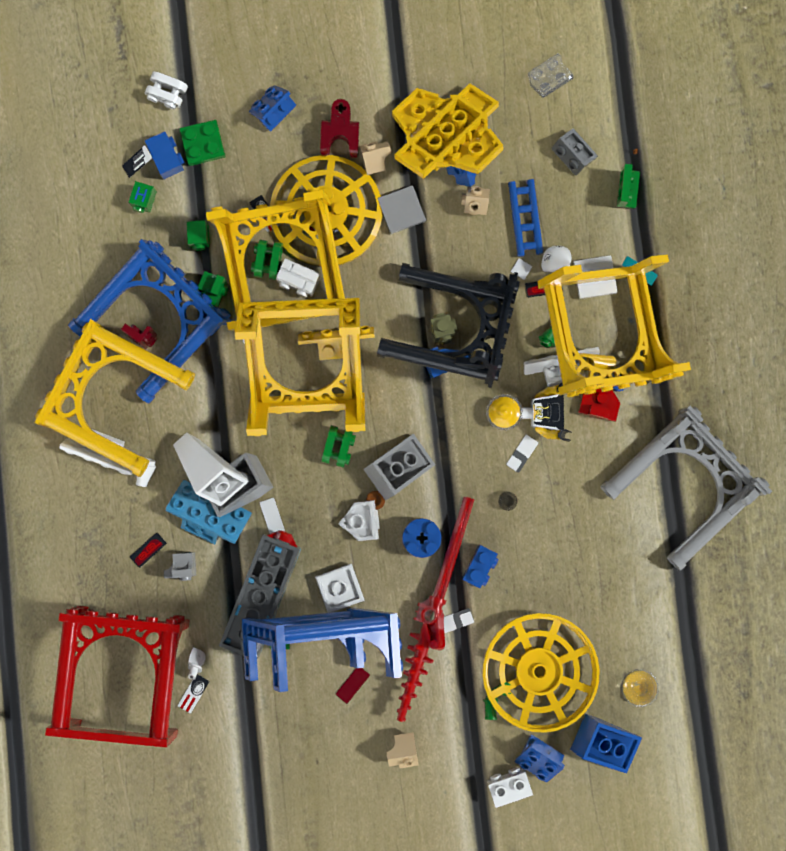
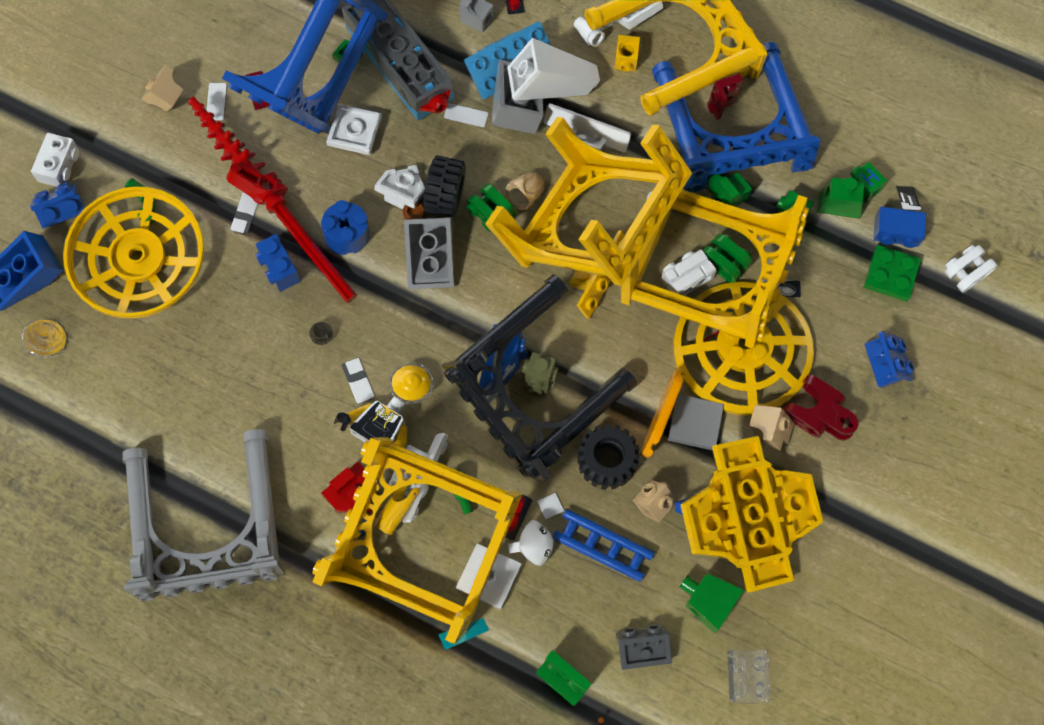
camera: 125 degrees right, 15 degrees down
none -> white sticker [207,83,227,120]
none -> black tyre [423,155,466,217]
none -> tan piece [504,172,544,210]
none -> white bracket [544,104,631,153]
none -> black tyre [577,424,640,490]
none -> yellow brick [614,35,640,72]
none -> light orange tile [640,368,685,458]
none -> green torso [679,574,744,633]
none -> green torso [817,177,864,219]

